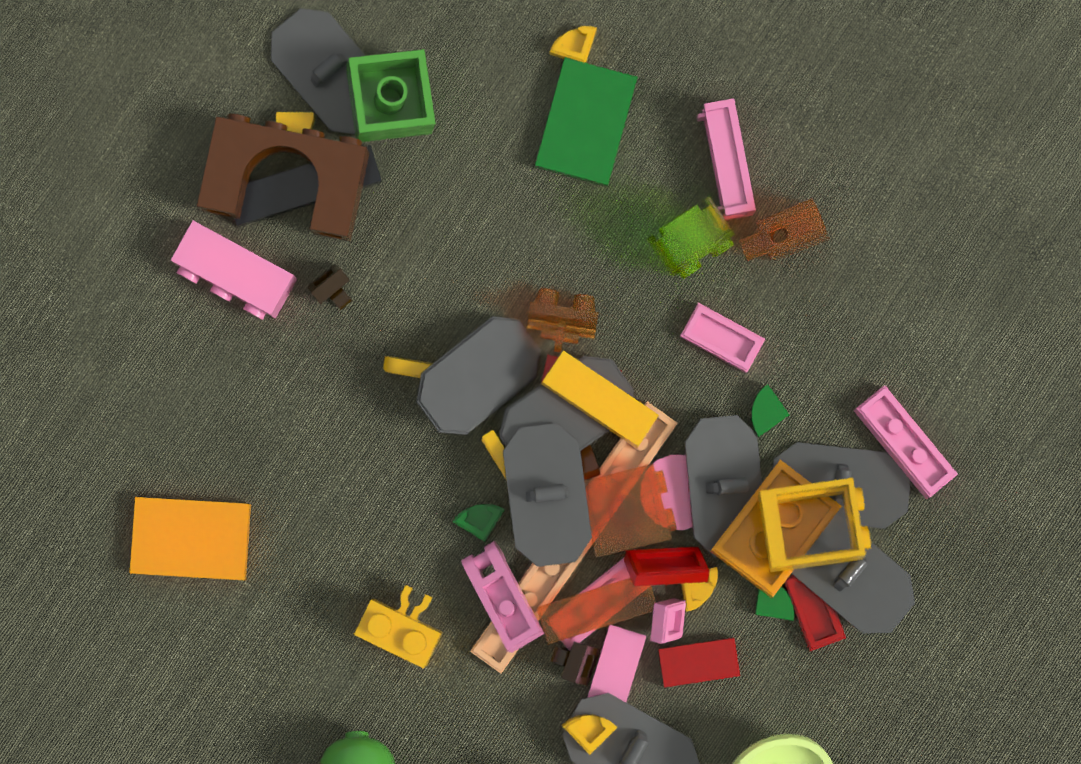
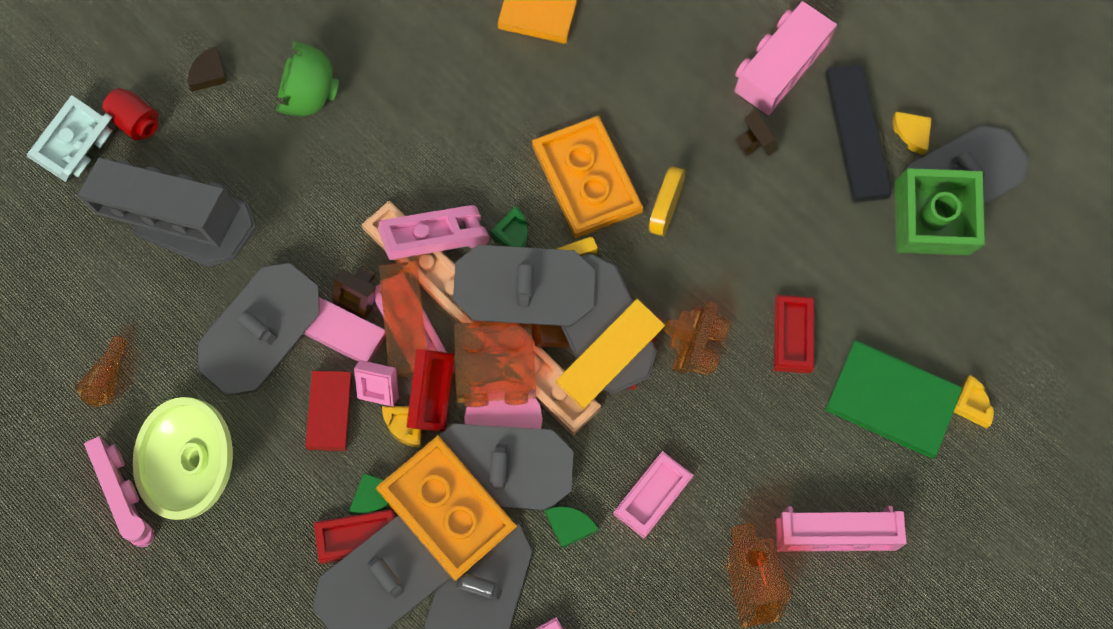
camera: 90 degrees right, 15 degrees down
reddish brown arch [197,113,370,242] -> none
yellow brick [354,585,443,669] -> none
dark grey shield [416,316,541,435] -> none
yellow tile [561,714,618,755] -> none
clear neon green brick [646,196,735,279] -> none
yellow window [758,478,871,573] -> none
none -> light orange tile [532,115,644,239]
none -> red tile [773,295,814,374]

